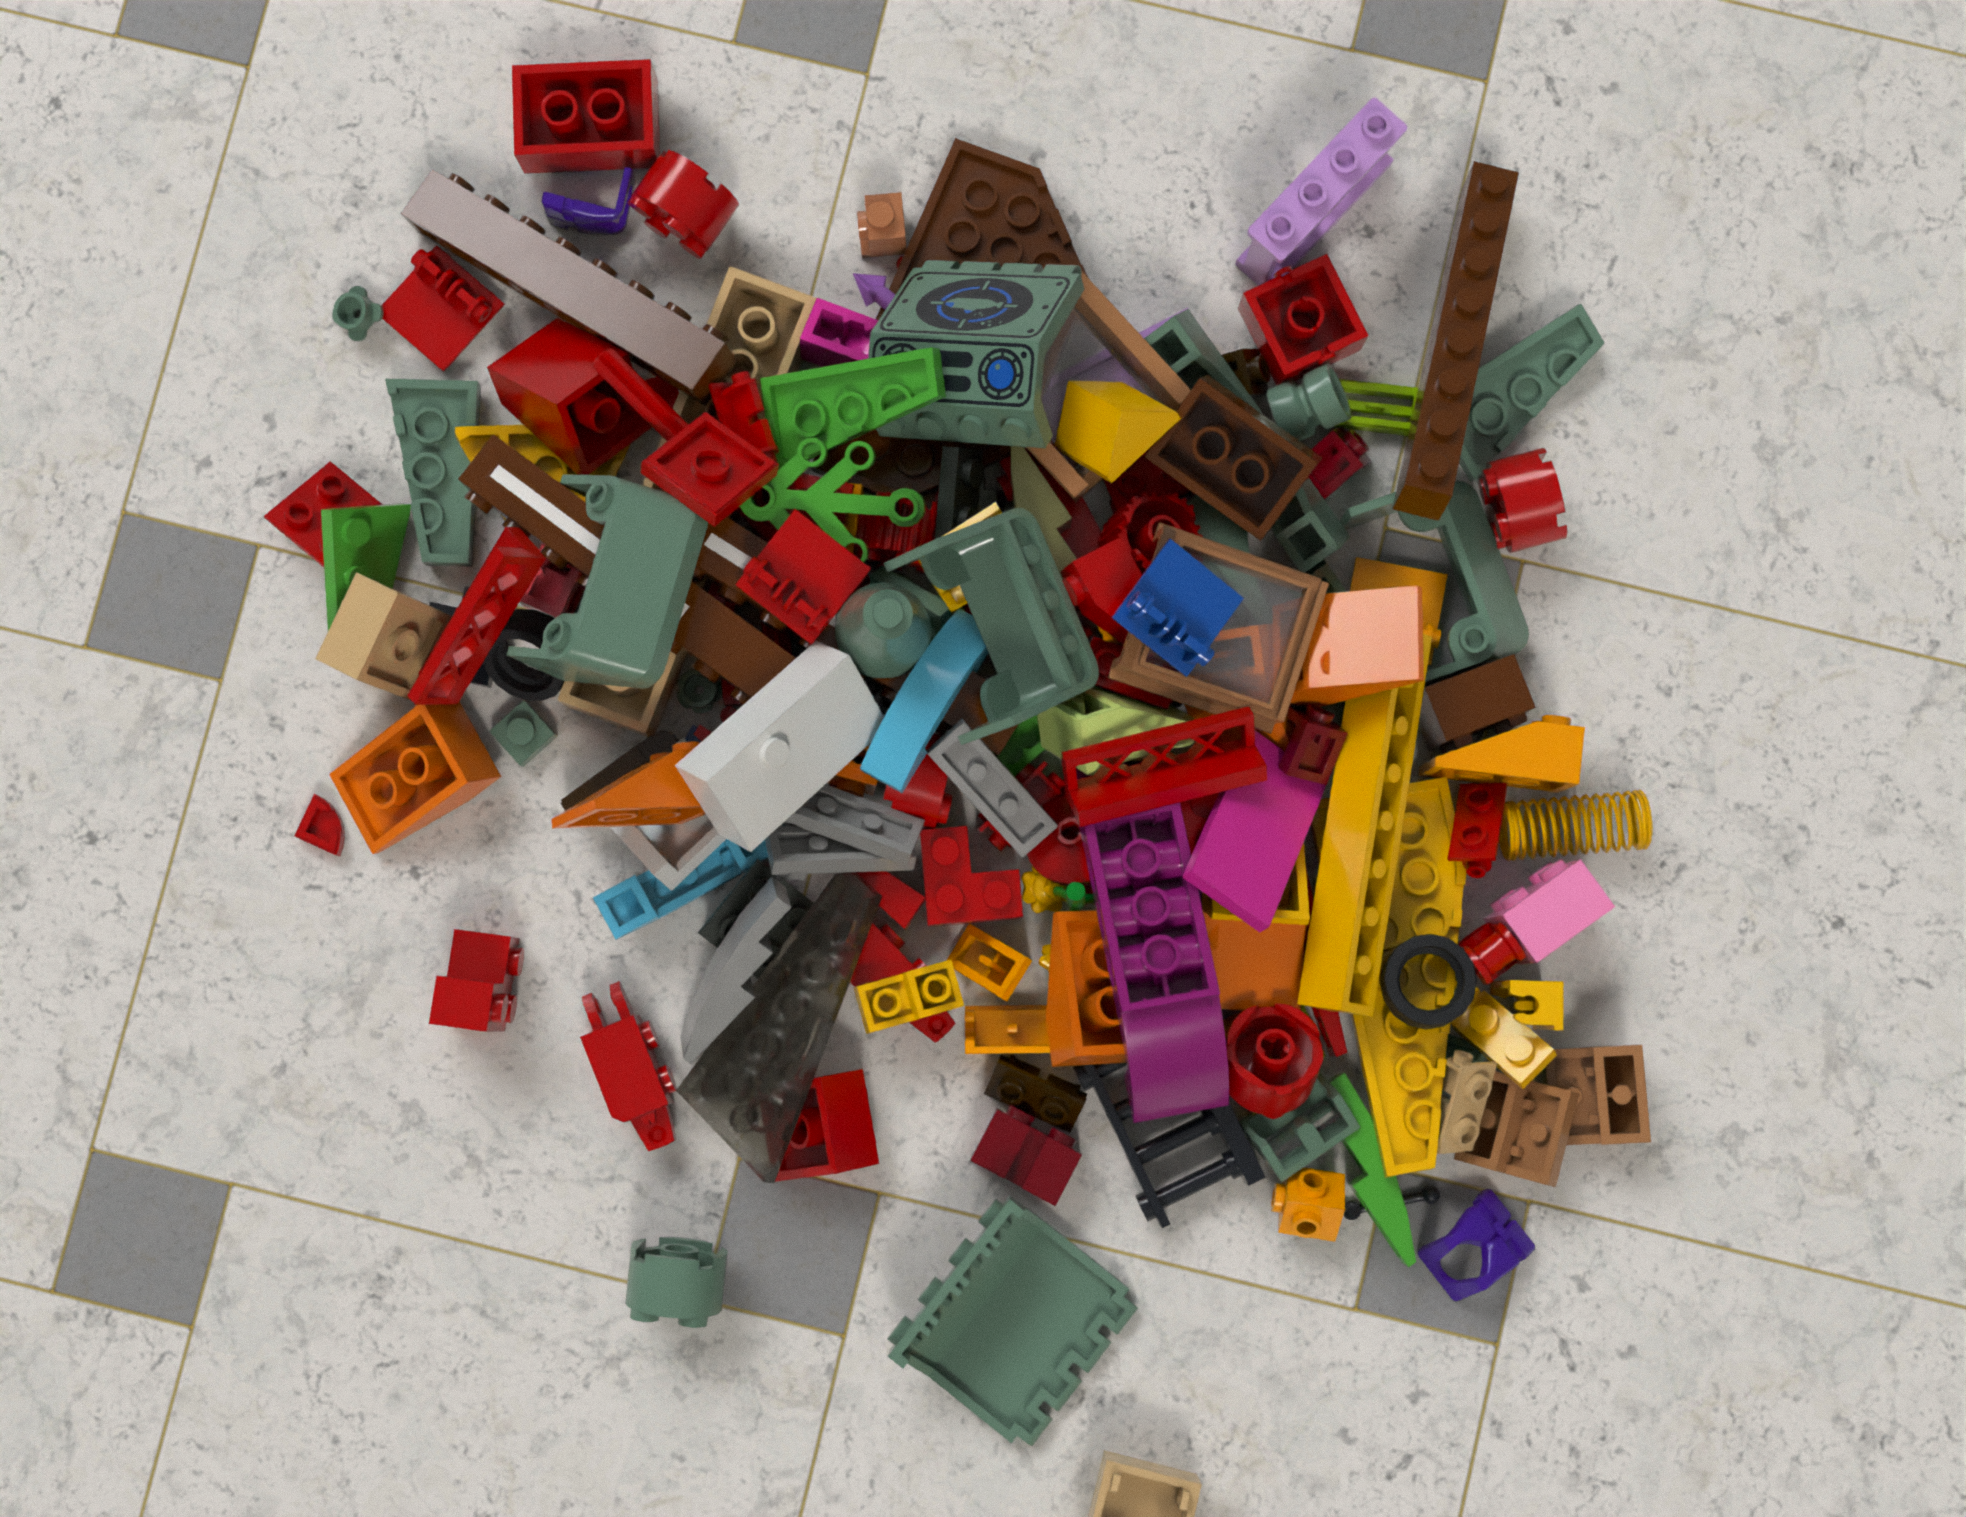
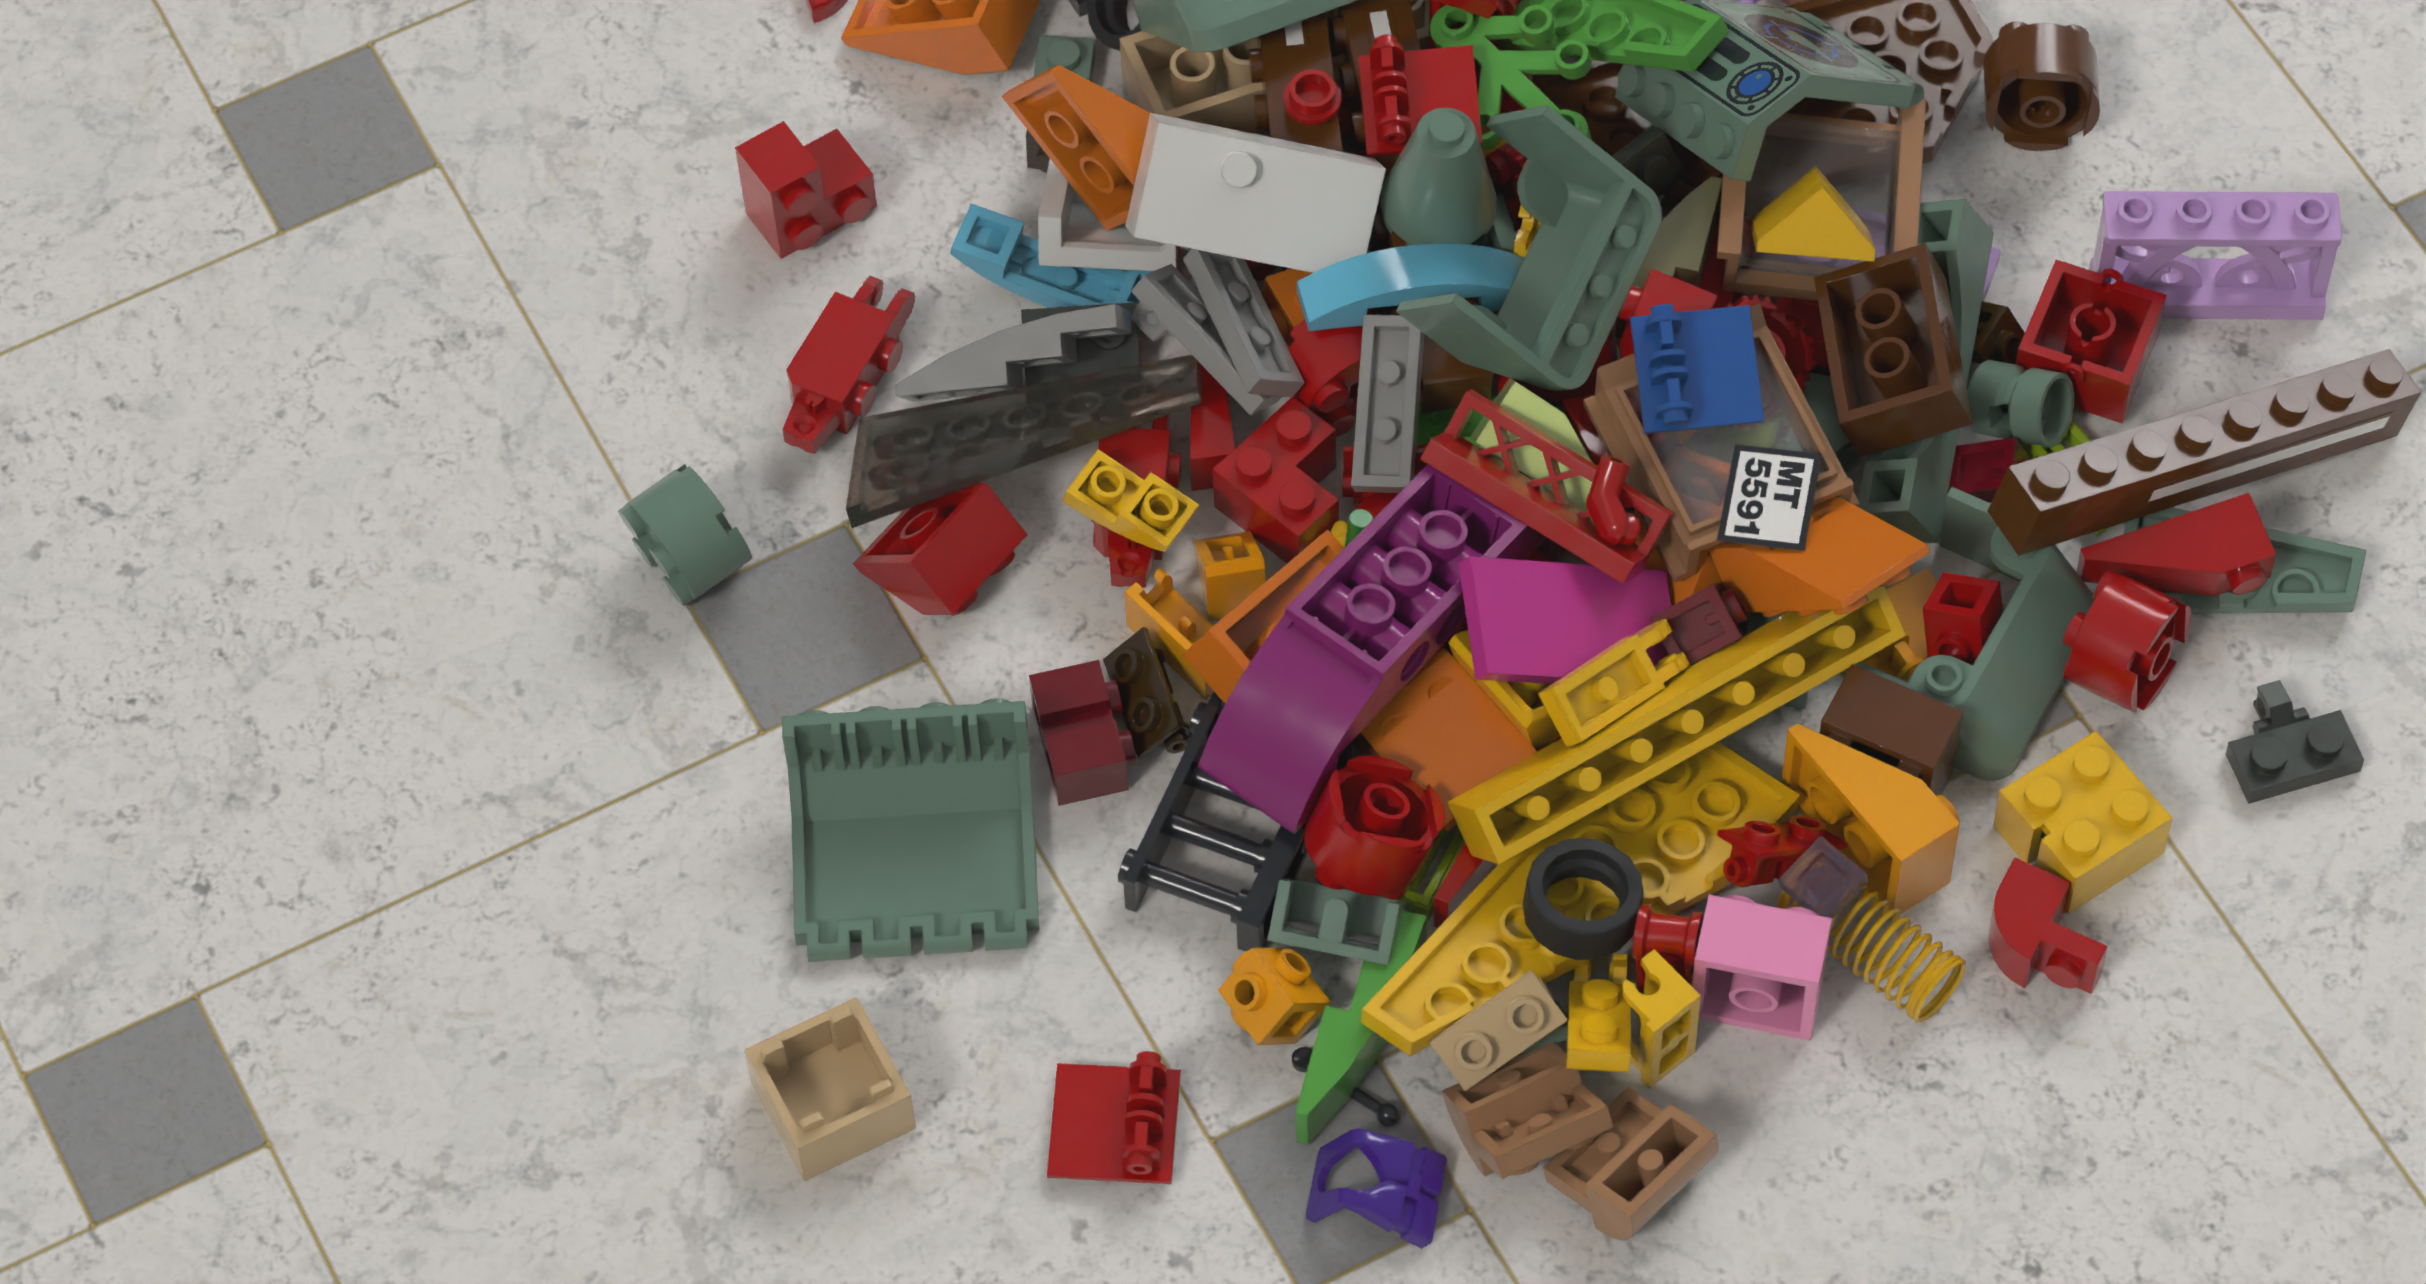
camera: 50 degrees right, 25 degrees down
none -> red hinge [1047,1051,1181,1184]
none -> red plate [1283,69,1341,125]
none -> yellow hinge [1538,619,1690,747]
none -> red arm [1586,455,1641,546]
none -> sticker [1717,444,1822,551]
none -> plate [1779,836,1868,920]
none -> red brick [1922,572,2003,666]
none -> reddish brown brick [1983,21,2100,151]
none -> red brick [1988,857,2108,994]
none -> yellow piece [1993,731,2173,914]
none -> red slope [2076,493,2276,596]
none -> pearl dark grey hinge [2225,680,2364,804]

